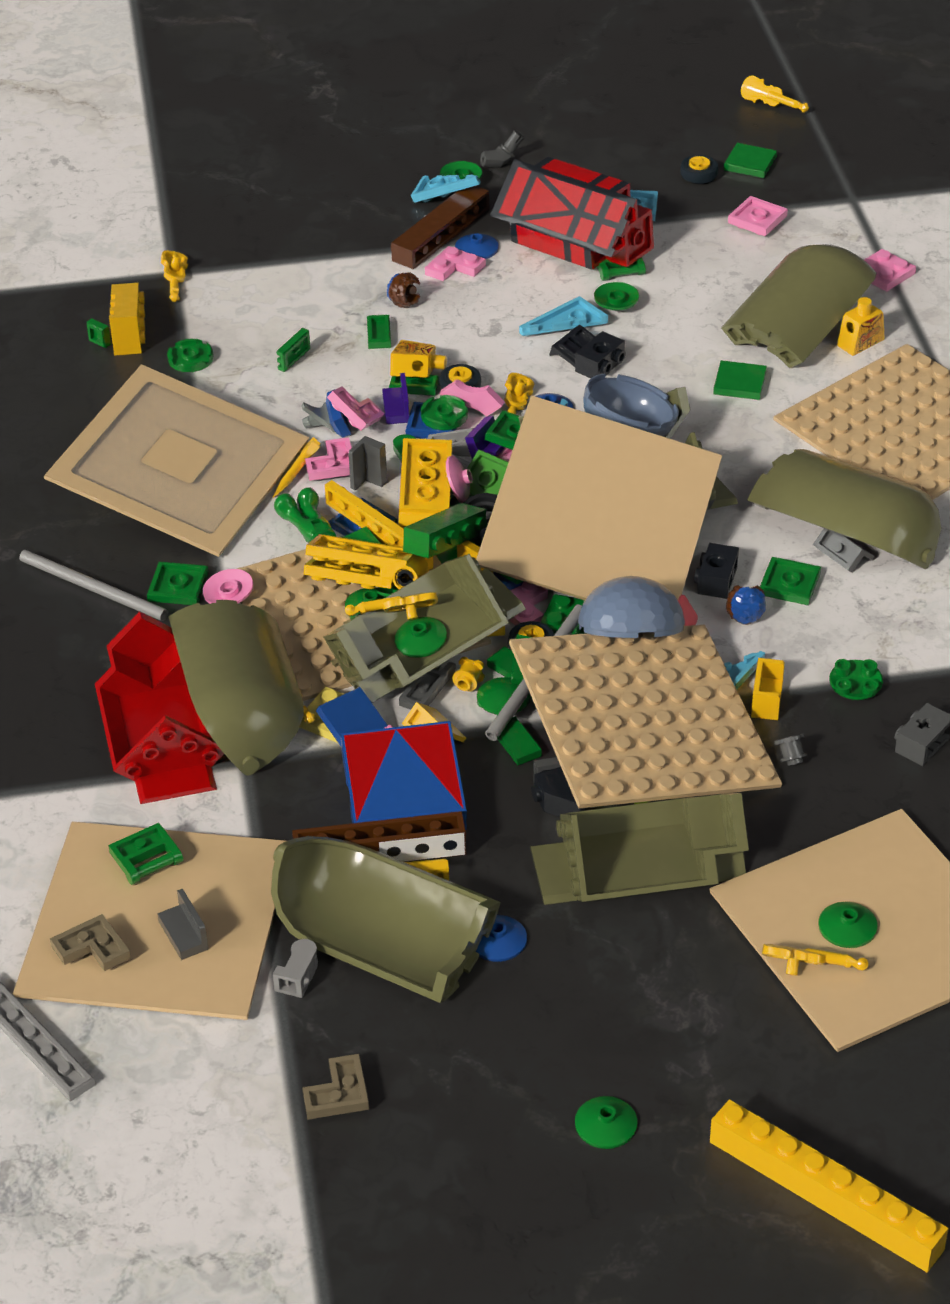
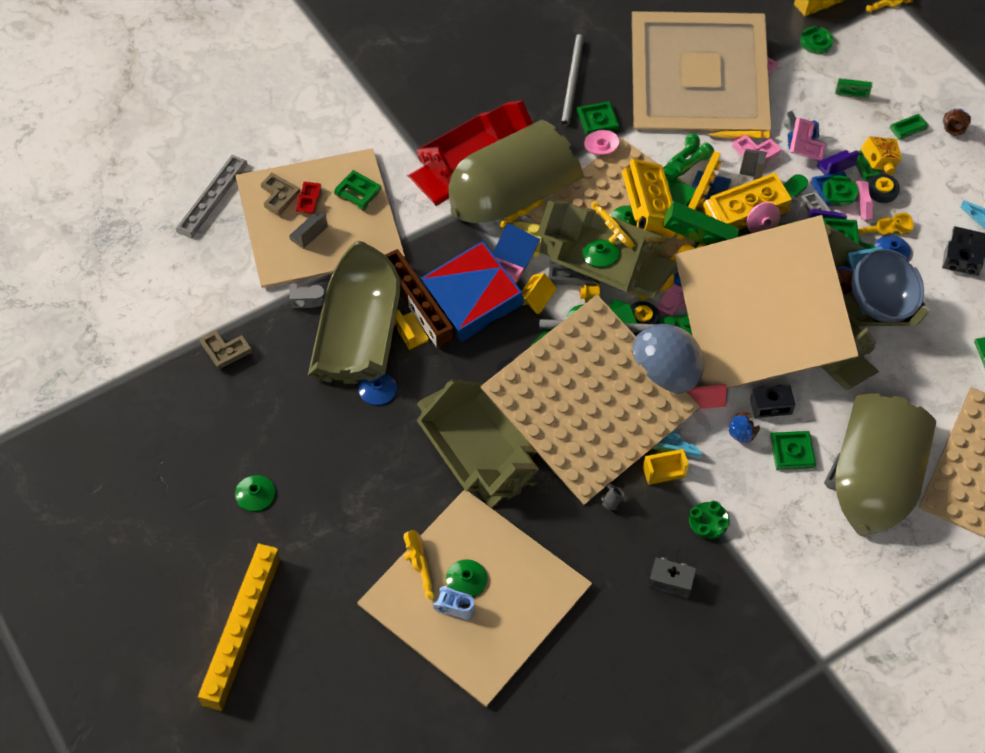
camera: 65 degrees right, 15 degrees up
none -> red slope [296,181,322,214]
none -> light blue piece [433,587,475,620]

